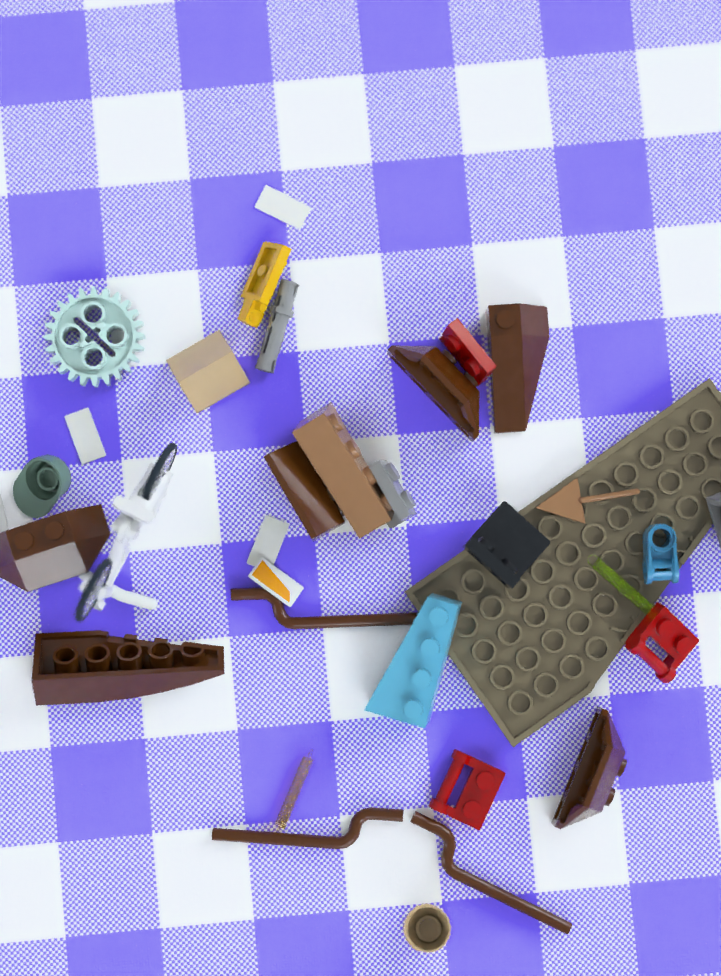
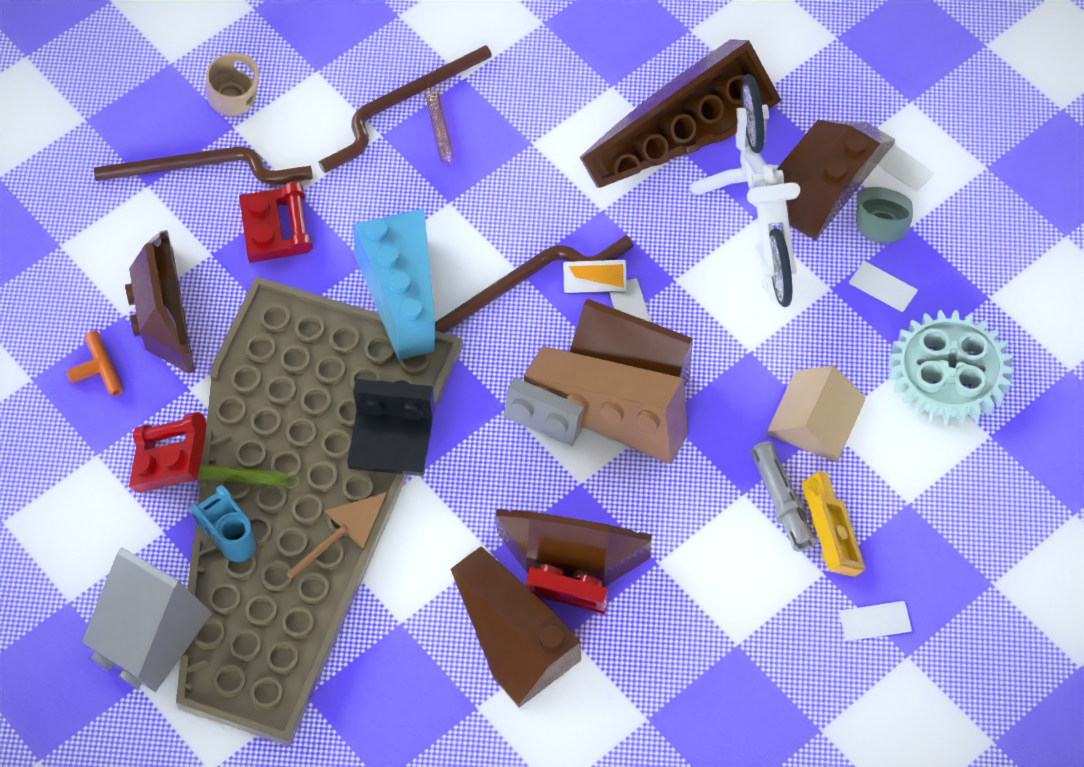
camera: 150 degrees right, 25 degrees down
none -> orange piece [66,331,123,396]

